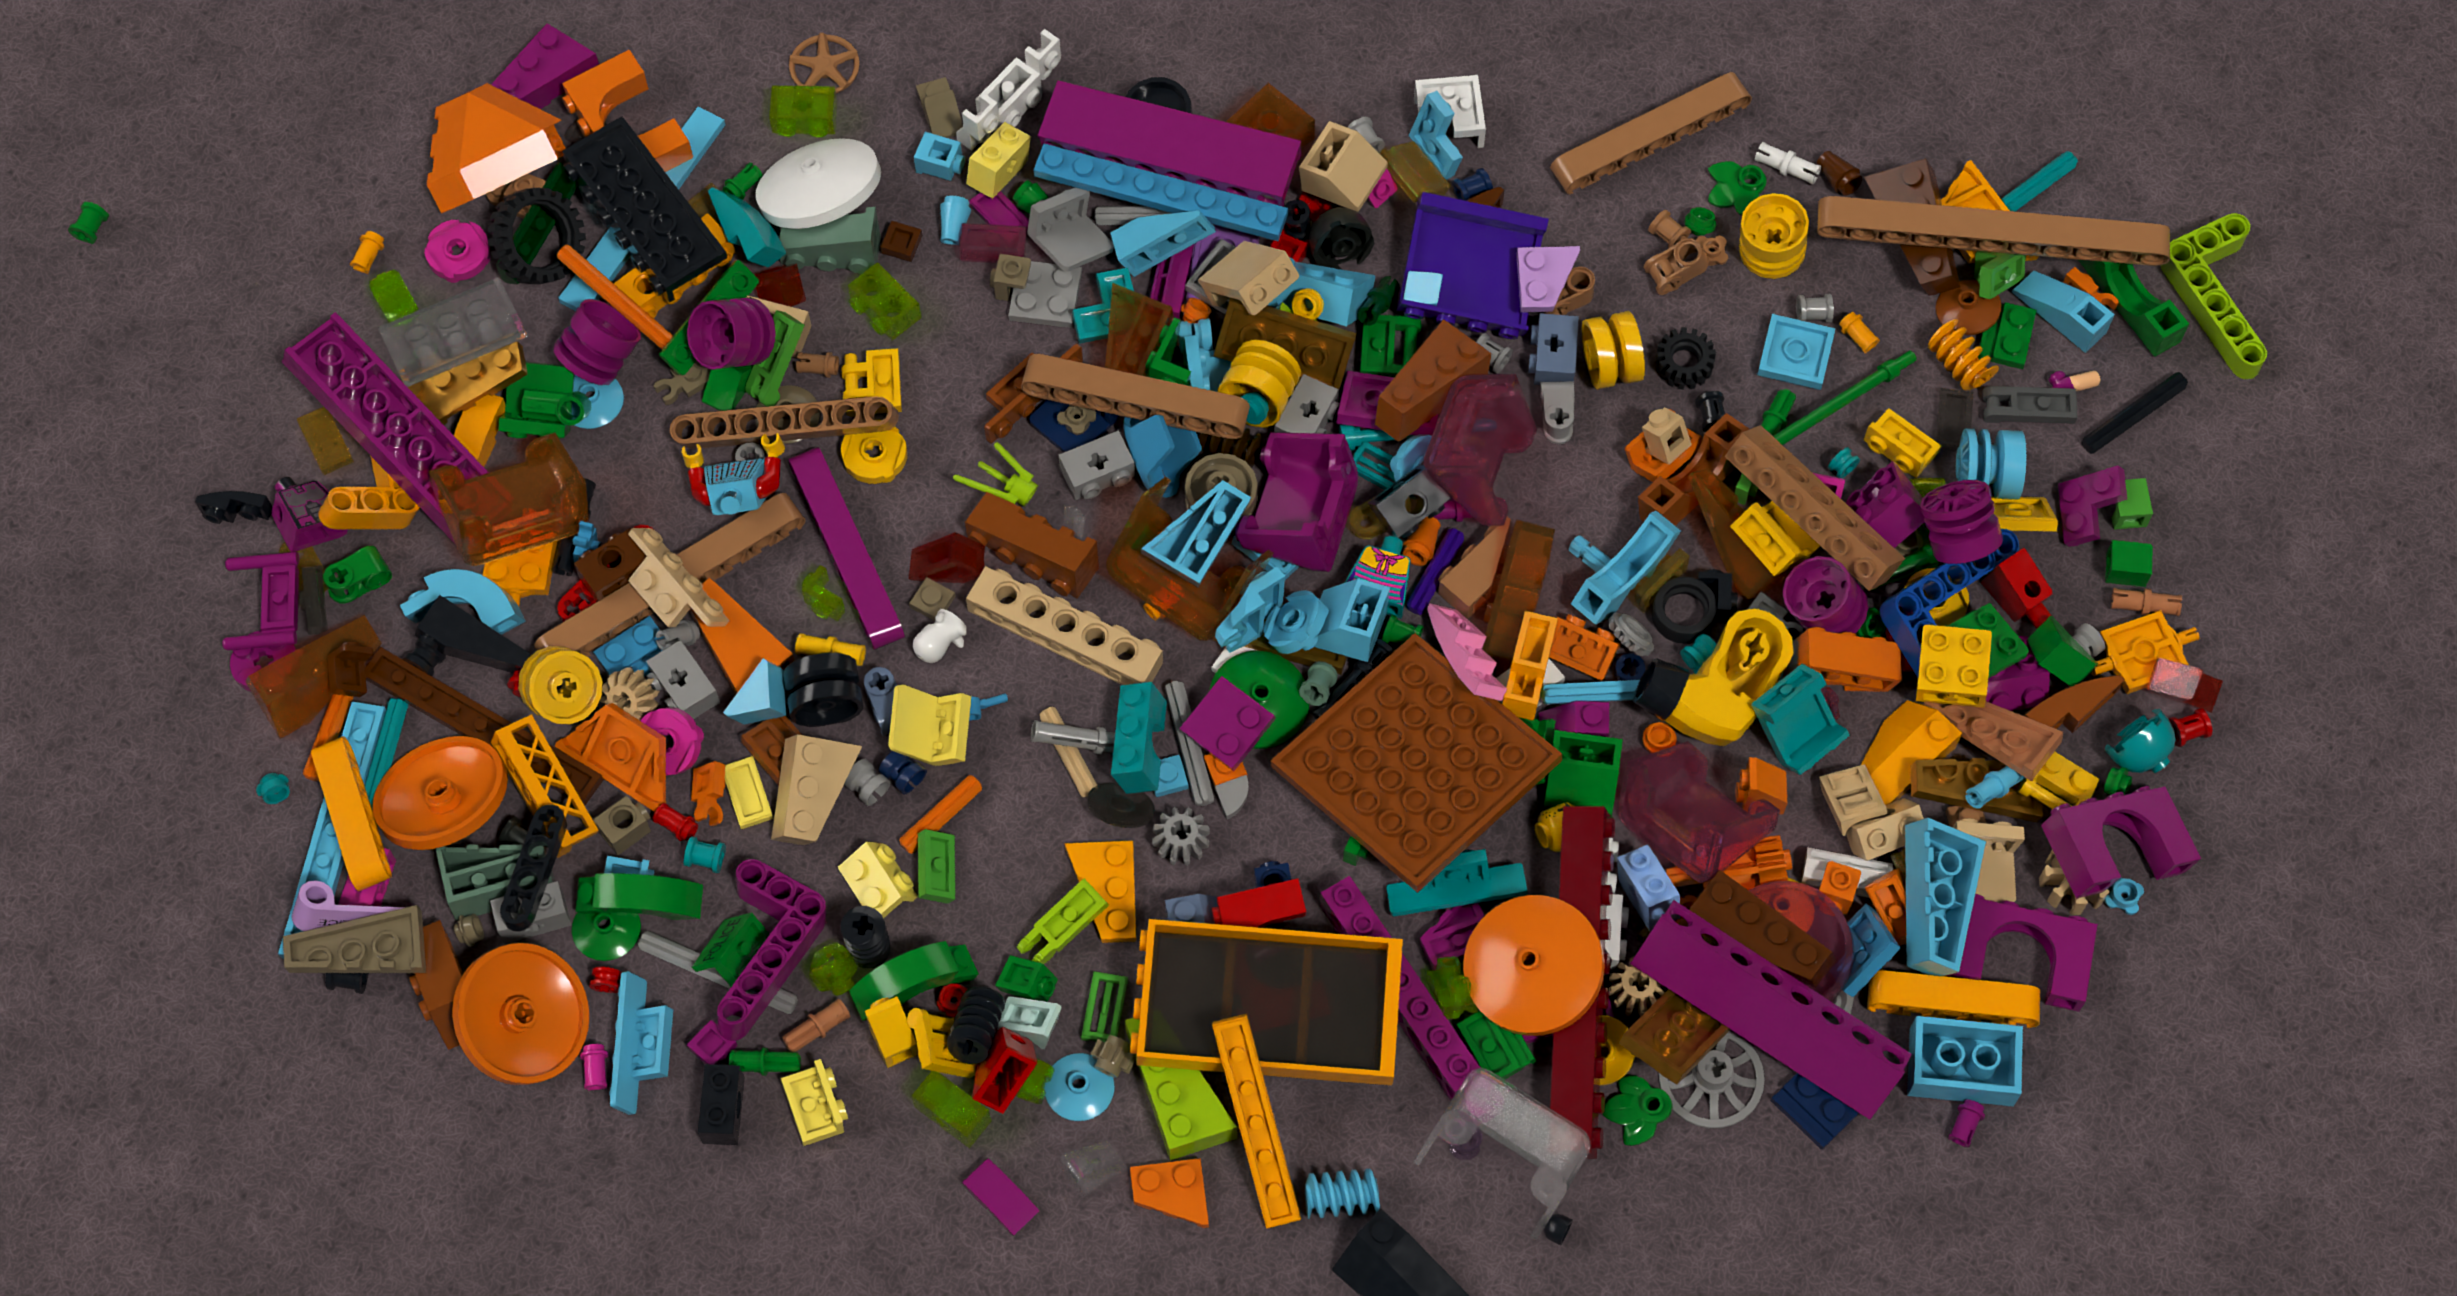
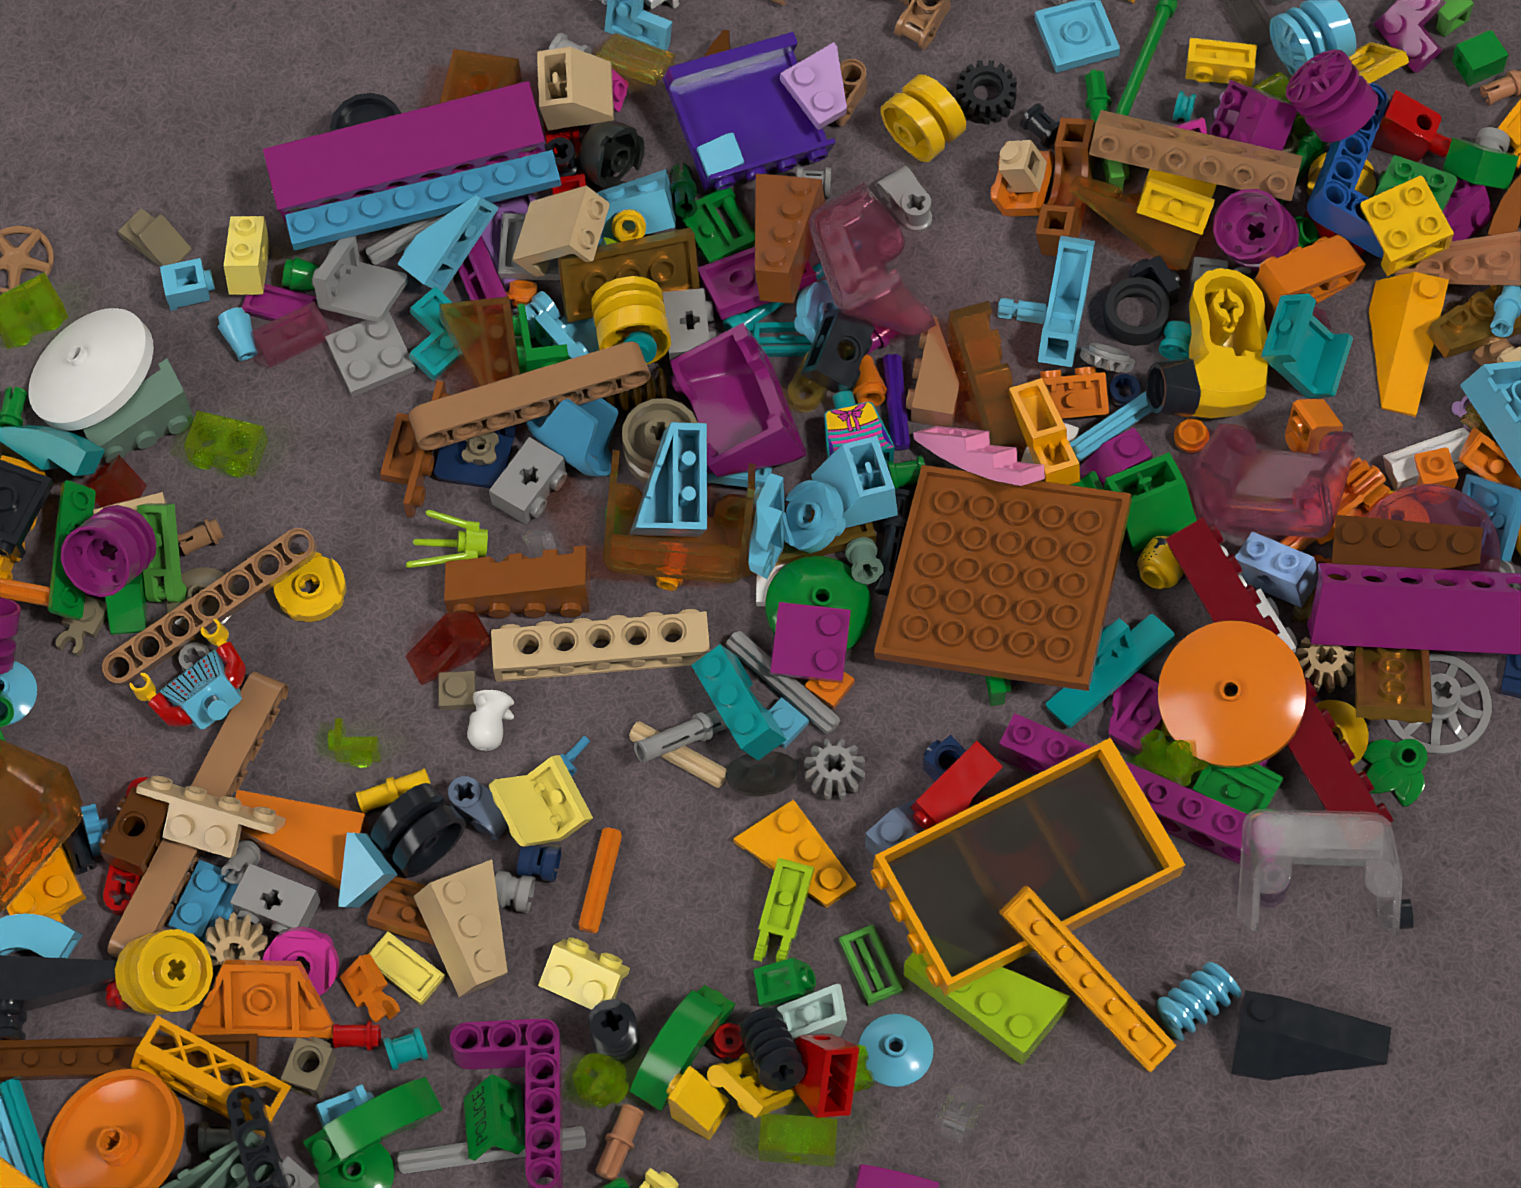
camera: 30 degrees left, 0 degrees up
magenta beam [788,447,905,650] -> none
yellow plate [841,348,902,417] -> none
reddish brown plate [881,221,923,262] -> none
bright green plate [918,829,955,903] -> none
white bracket [956,29,1061,151] -> none
dark tan bracket [990,254,1031,301] -> none
dark tan gear [1091,1035,1136,1078] -> none
orange wing [1130,1158,1209,1228] -> none
light grey tile [1214,775,1249,819] -> none
dark blue bush [1452,168,1493,201] -> none
sand blue brick [1528,313,1579,385] -> none
clear yellow plate [1634,548,1690,613] -> none
tan piece [1819,764,1887,836] -> none
tan brick [1846,798,1924,861] -> none

